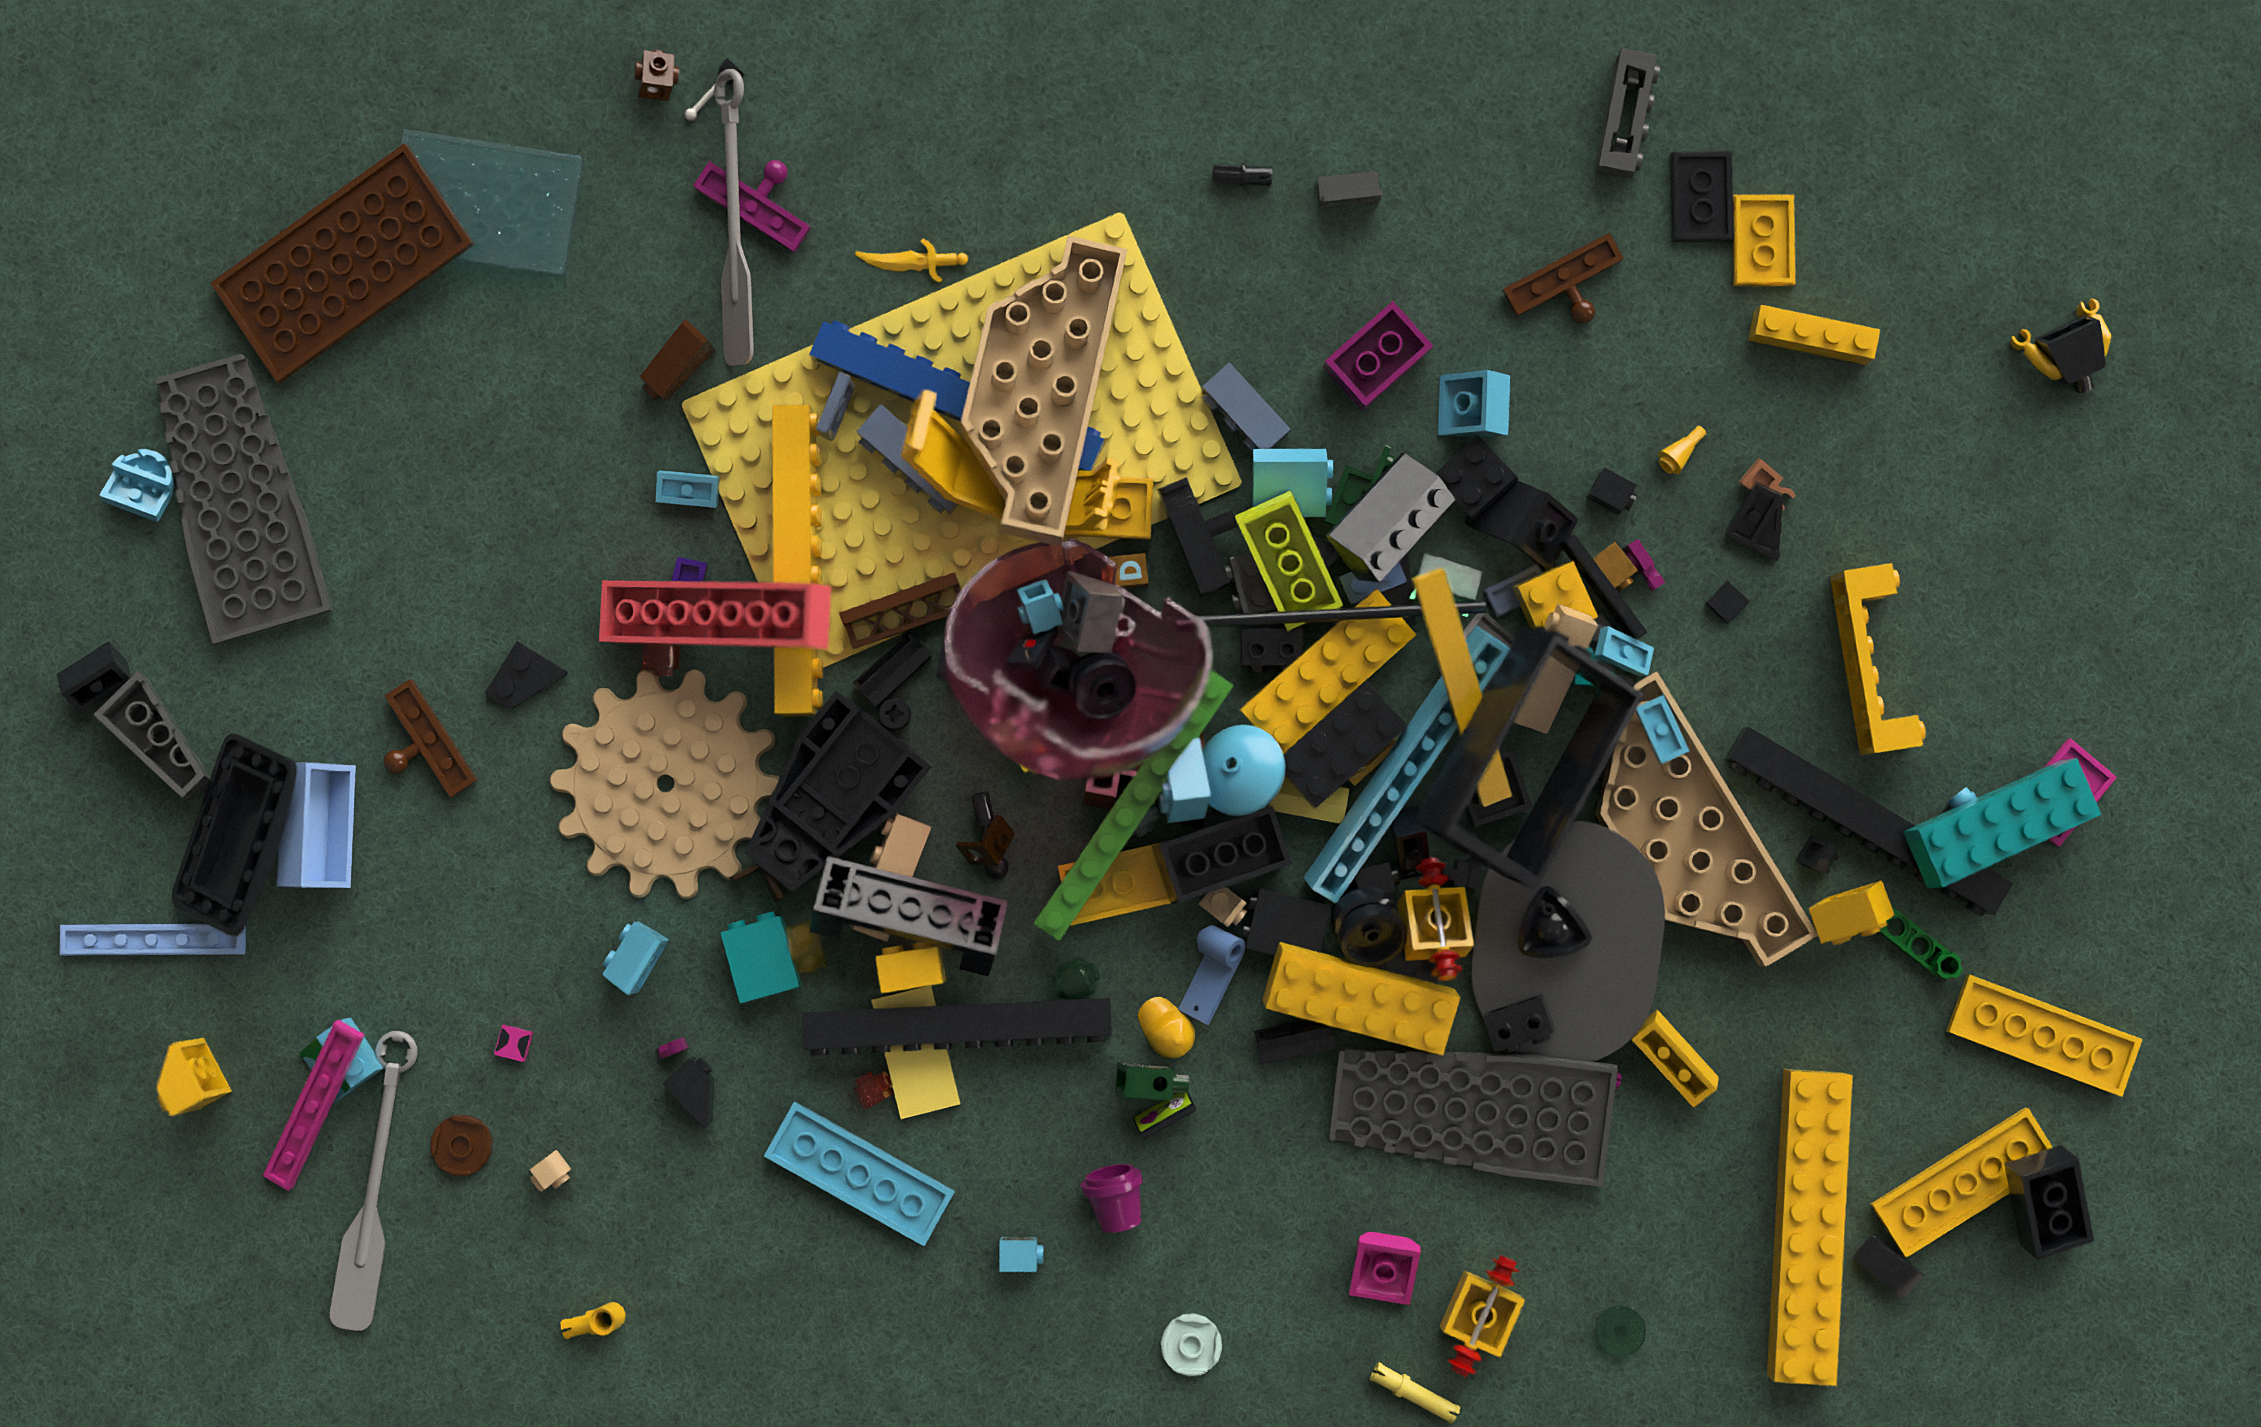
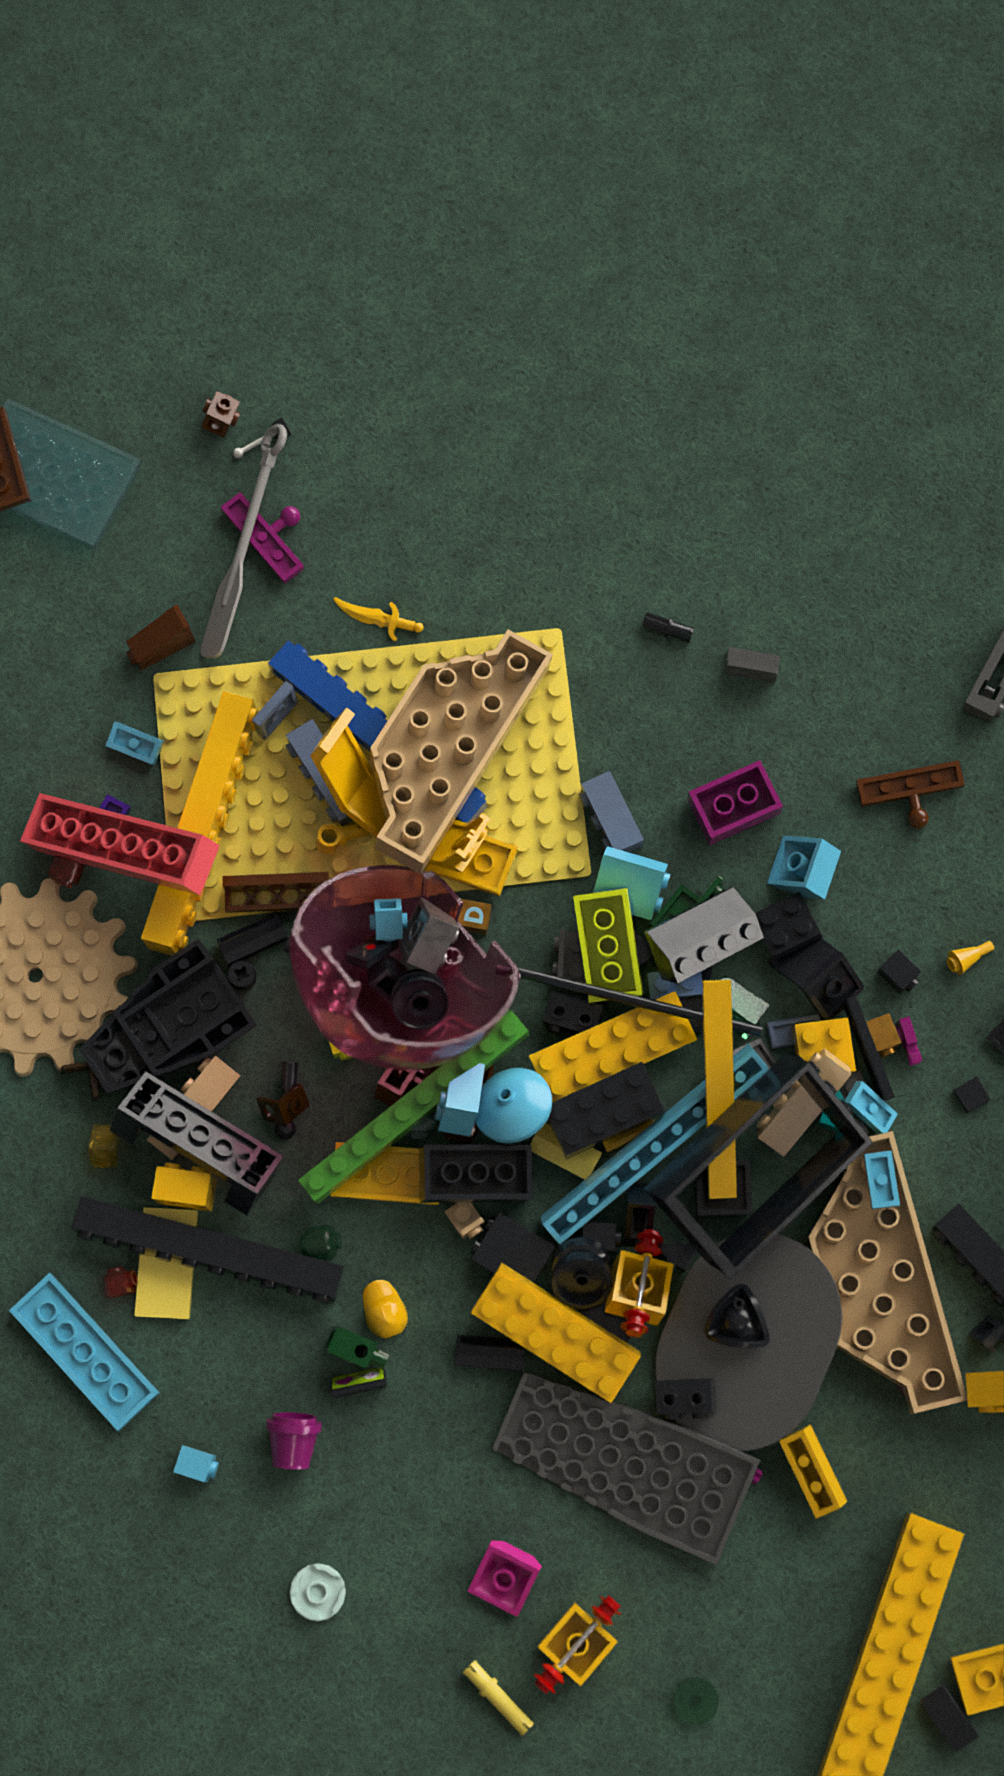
camera: 25 degrees right, 10 degrees down
teal brick [720,911,802,1004] -> none
black piece [1156,478,1238,597] -> none
medium blue door [1178,925,1245,1025] -> none
none -> yellow pin [315,822,368,854]

